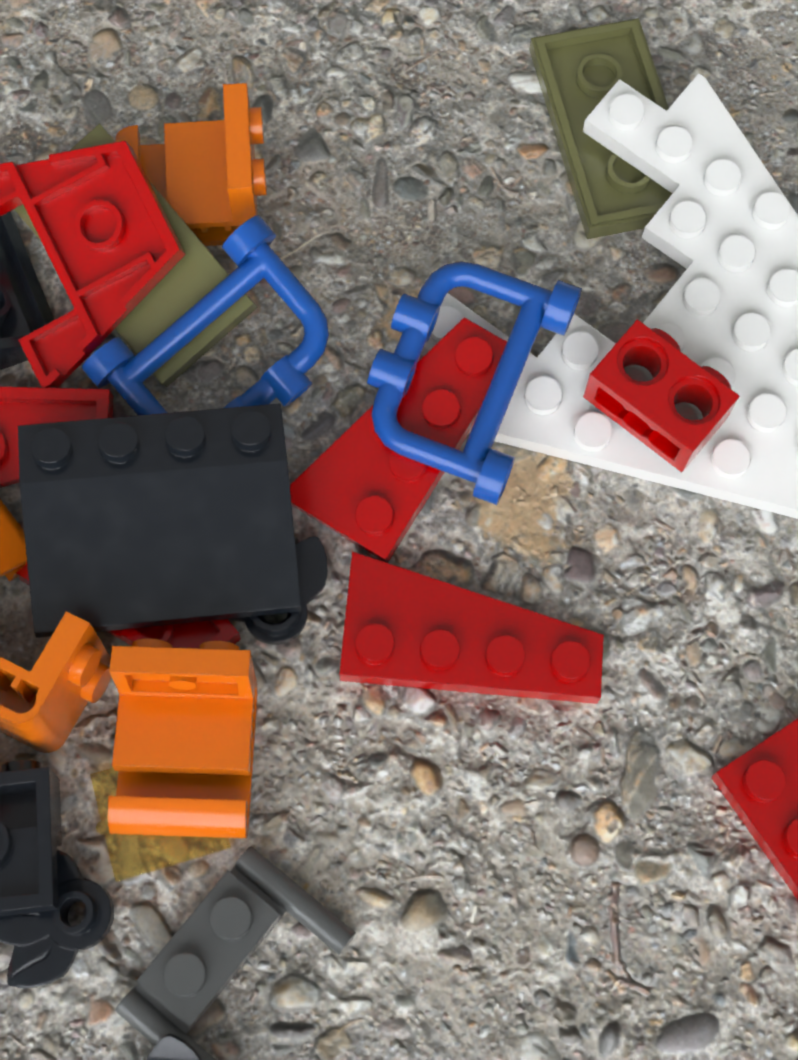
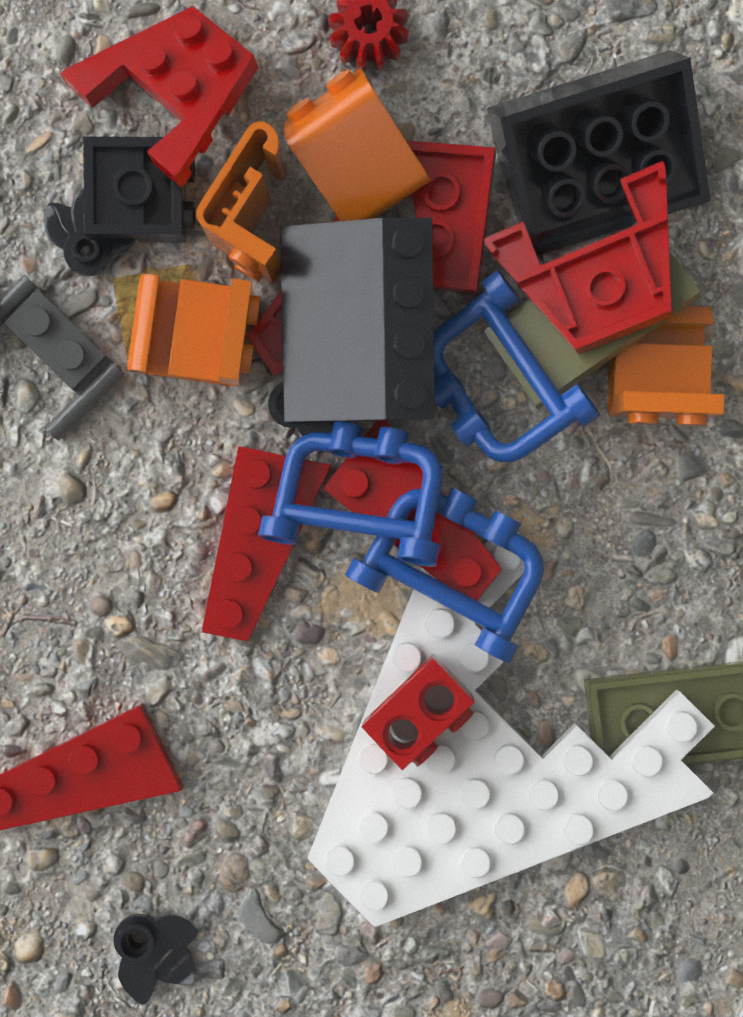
camera: 95 degrees right, 20 degrees up
none -> blue bar [258,421,442,567]

